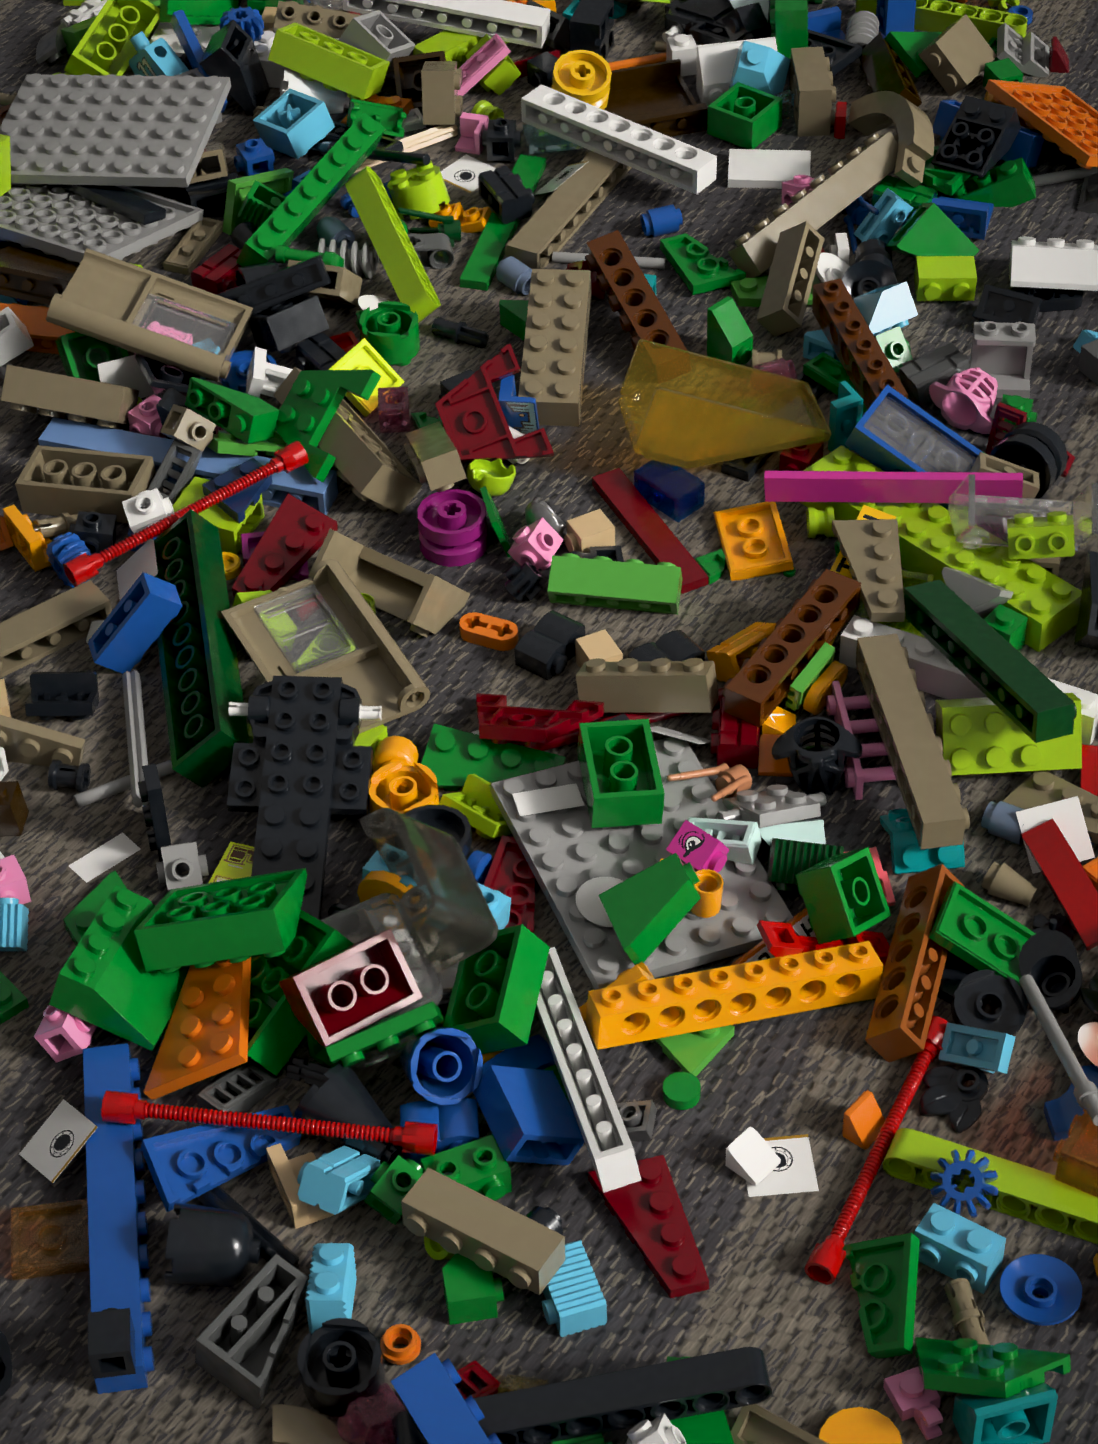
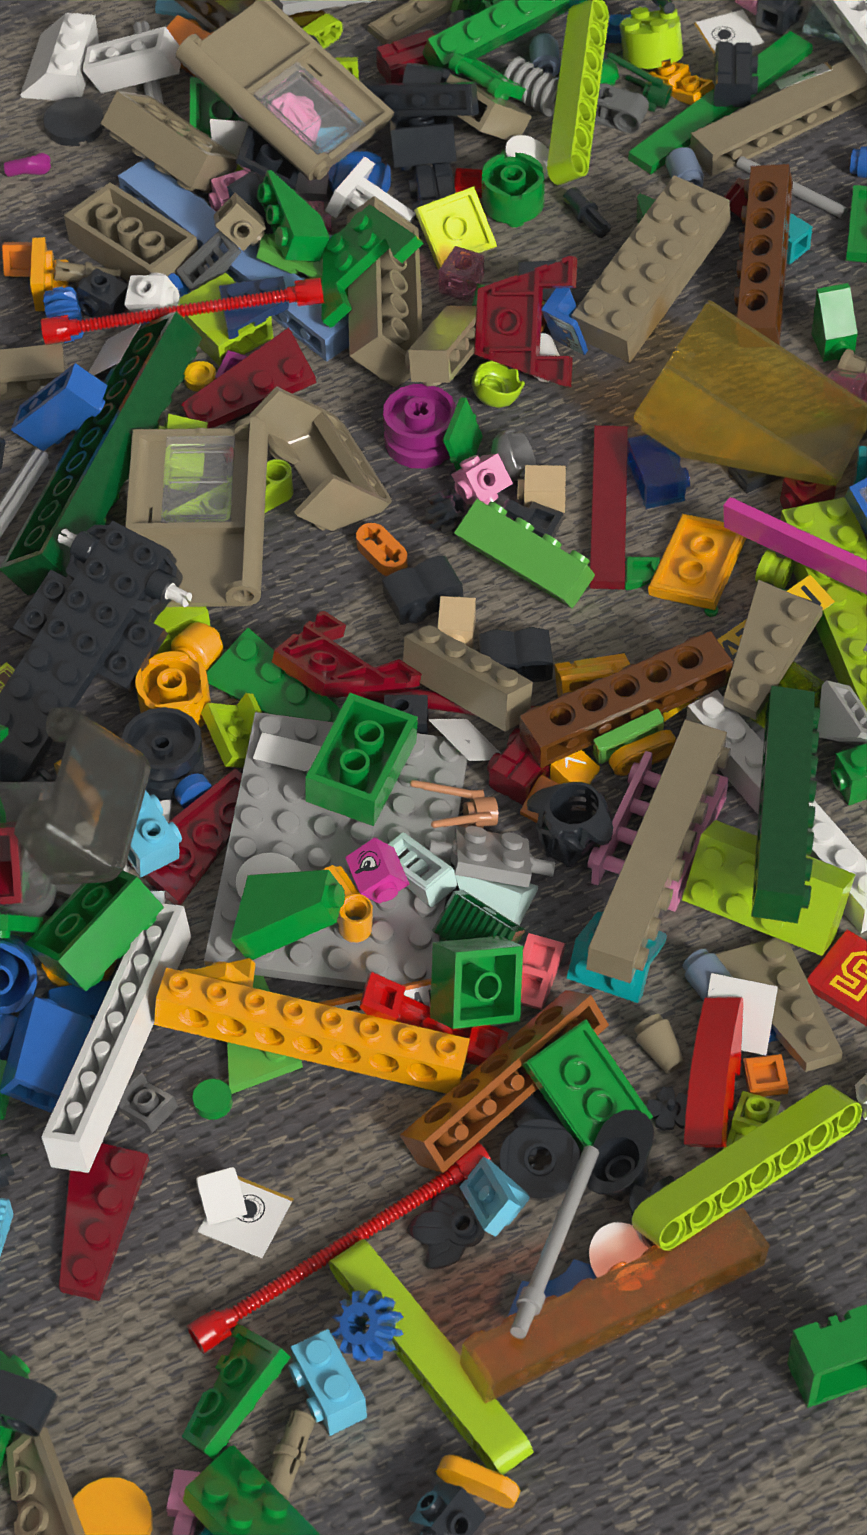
camera: 30 degrees right, 10 degrees up
orange slope [842,1090,885,1150] -> none
blue dish [999,1254,1082,1326] -> none

